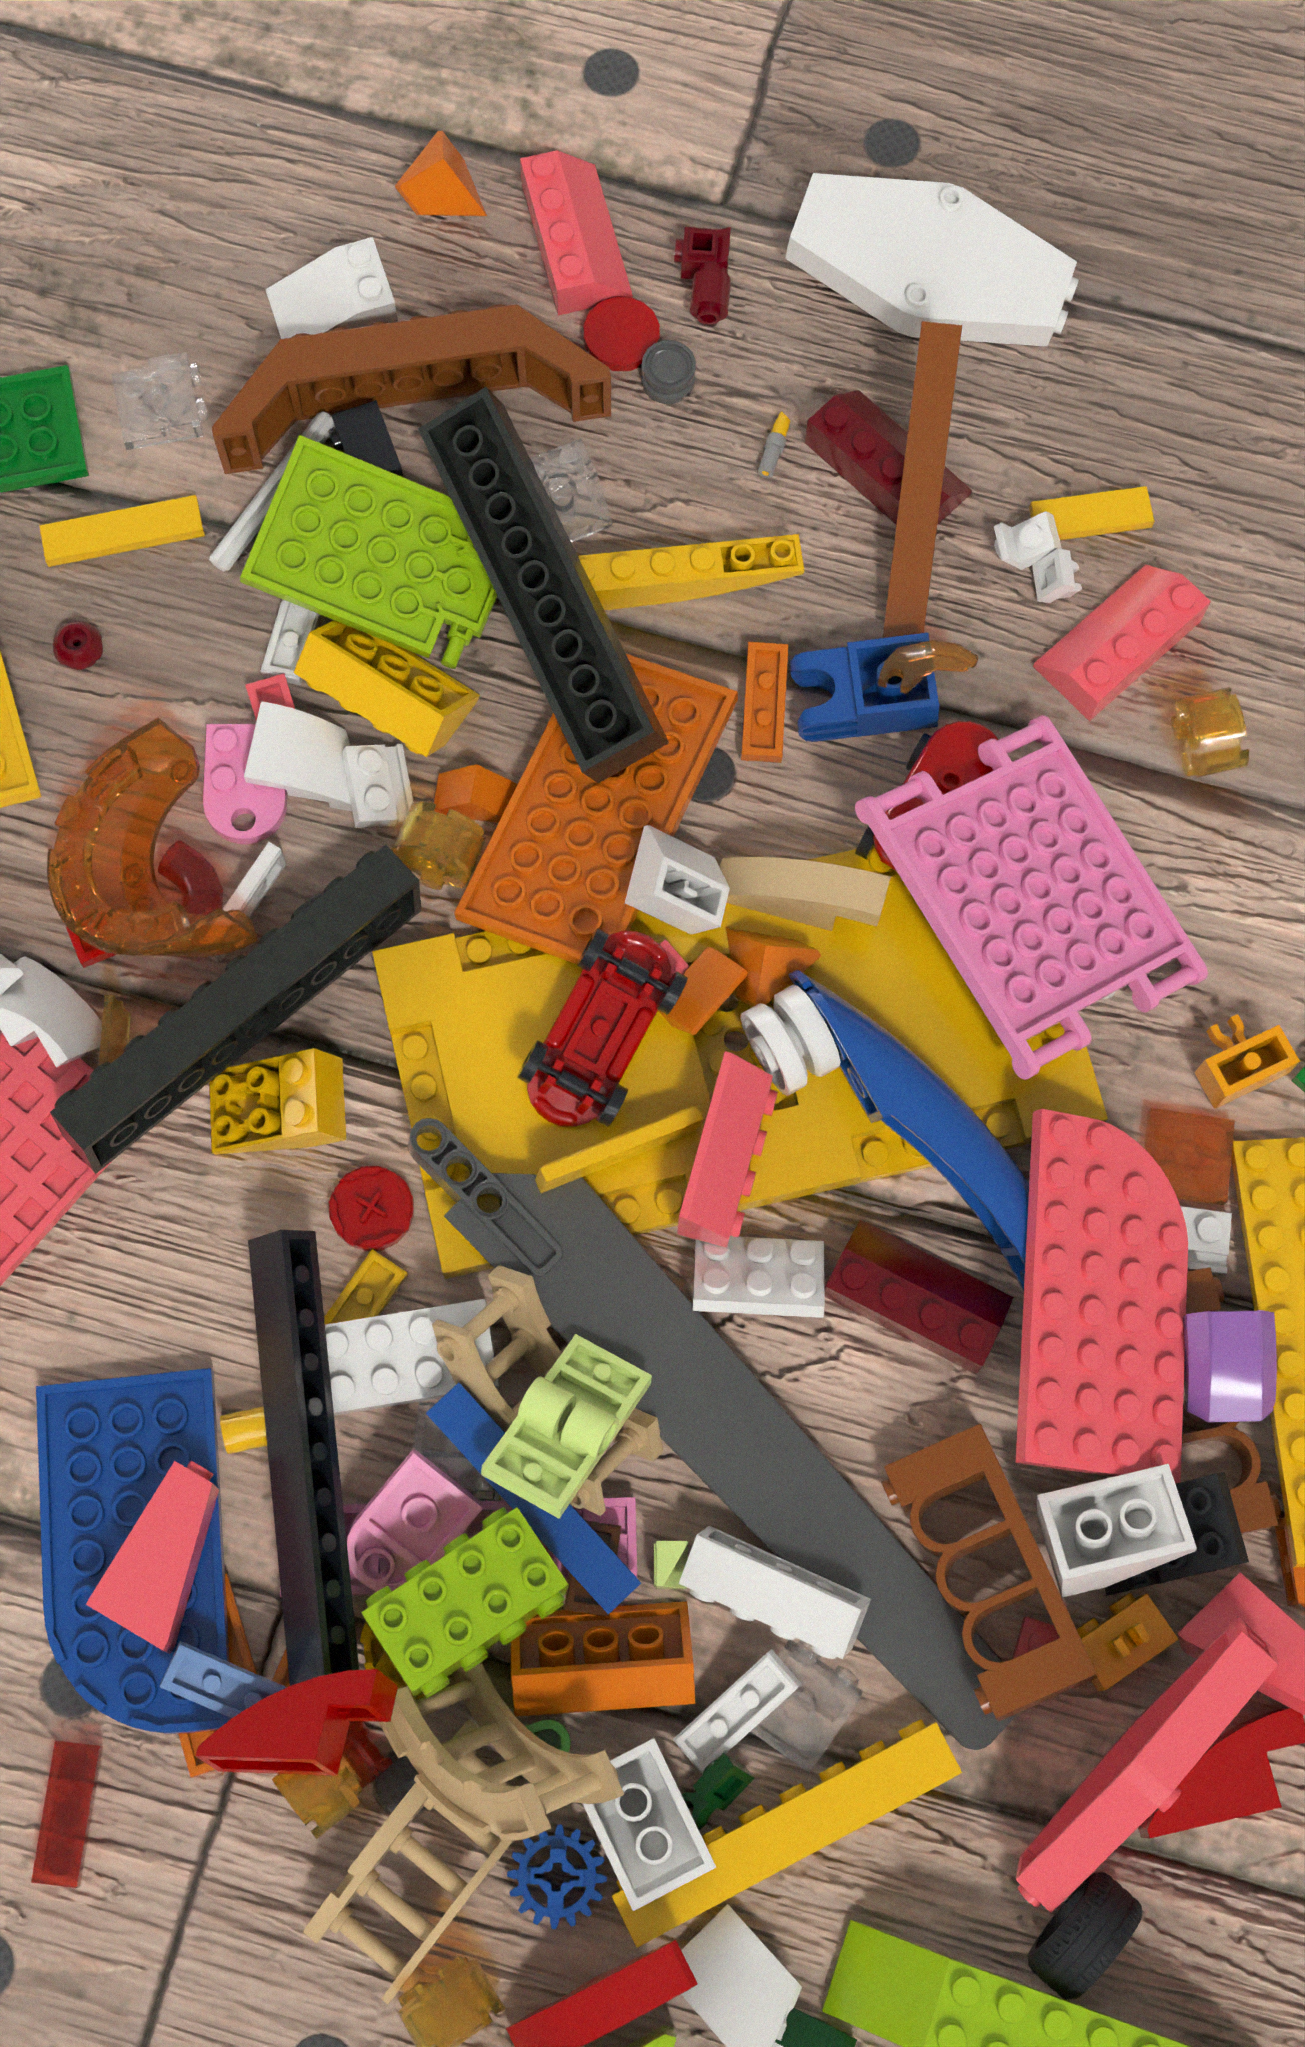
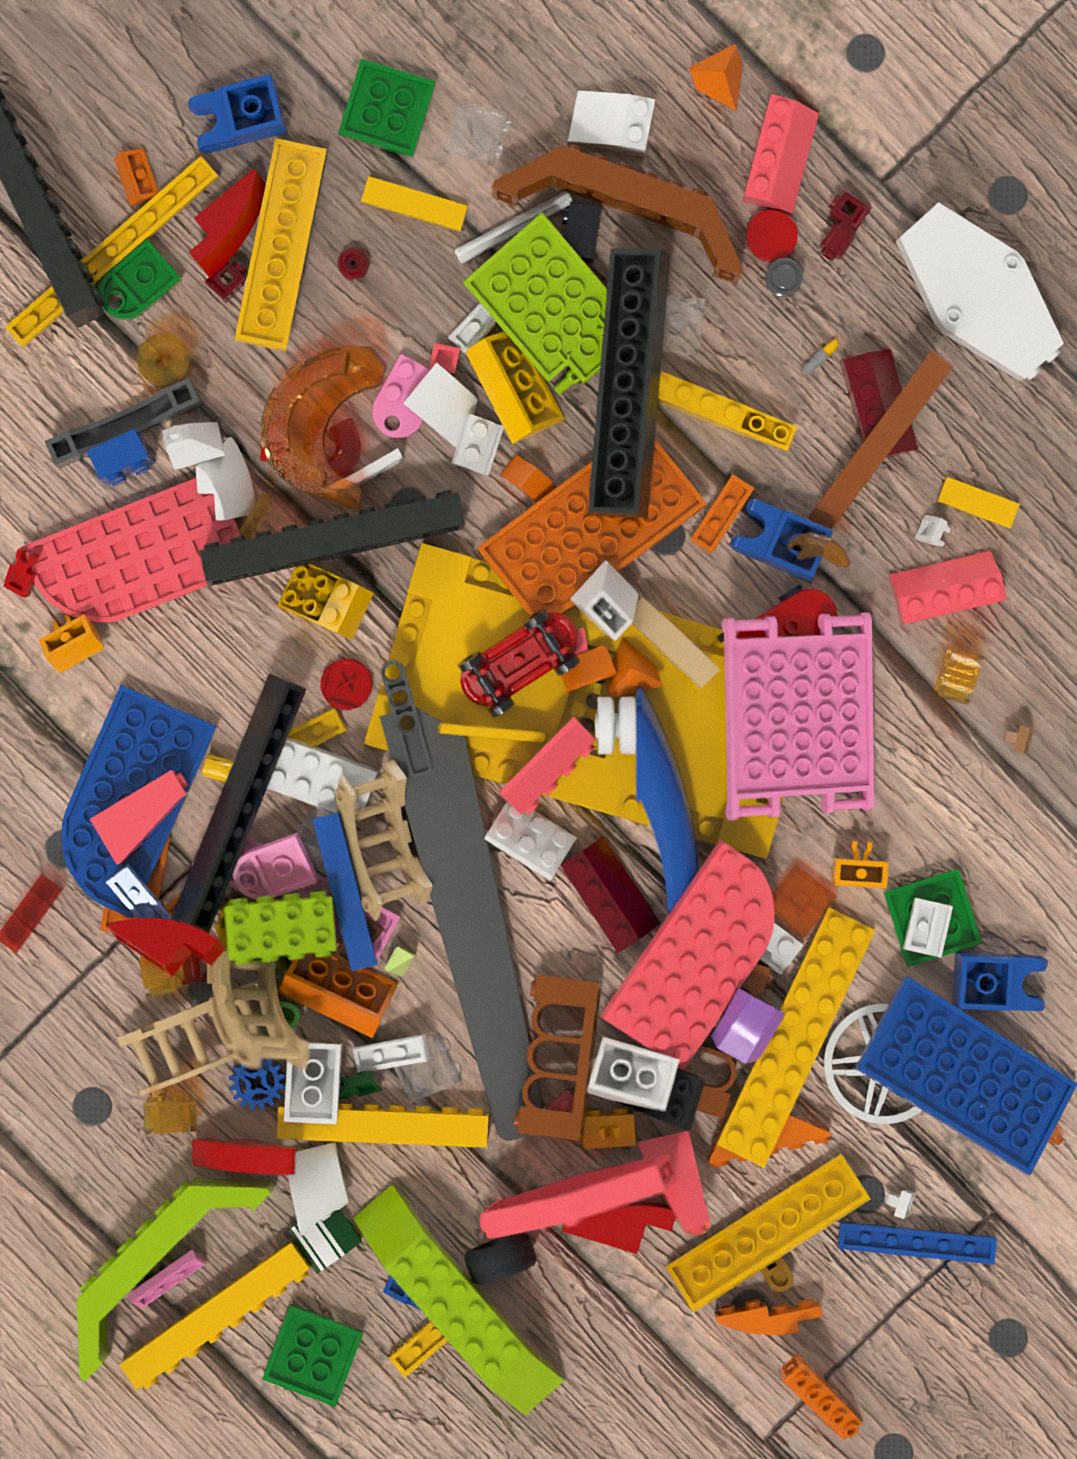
camera: 30 degrees right, 15 degrees up
clear yellow brick [391,802,486,890] -> none
yellowish green plate [481,1334,652,1519] -> none
white brick [679,1526,871,1659] -> none
white bracket [994,511,1062,570] -> none

